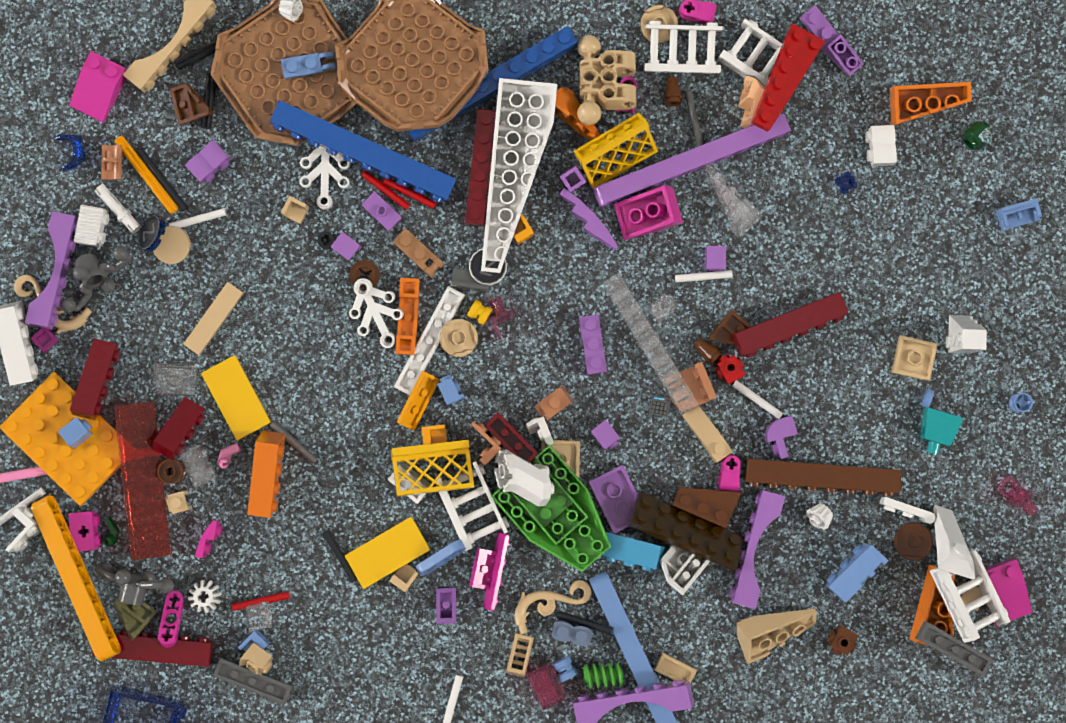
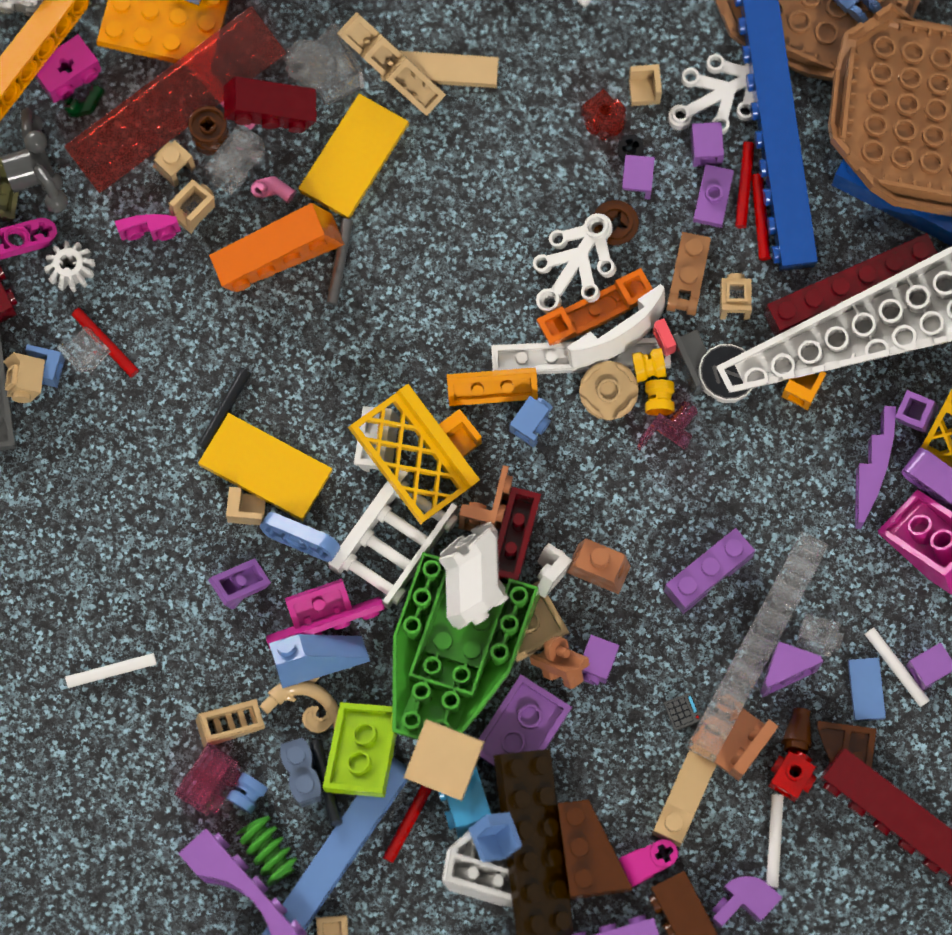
camera: 65 degrees right, 10 degrees down
none -> tan window [169,179,215,234]
none -> medium blue slope [269,634,370,688]
none -> clear gear [282,40,331,89]
none -> lime plate [322,702,397,798]
none -> tan slope [337,12,446,116]
none -> red bar [382,785,433,864]
none -> tan tile [404,719,485,801]
none -> medium blue panel [468,812,522,862]
none -> nougat hips [529,636,590,689]
none -> white slope [567,284,666,368]
none -> clear red brick [580,88,626,141]
none -> yellow wheel [632,348,667,383]
none -> coral tile [653,318,677,357]
none -> medium lavender panel [690,122,724,167]
none -> tan window [720,273,752,320]
none -> medium lavender slope [760,642,823,697]
none -> medium blue tile [848,658,886,722]

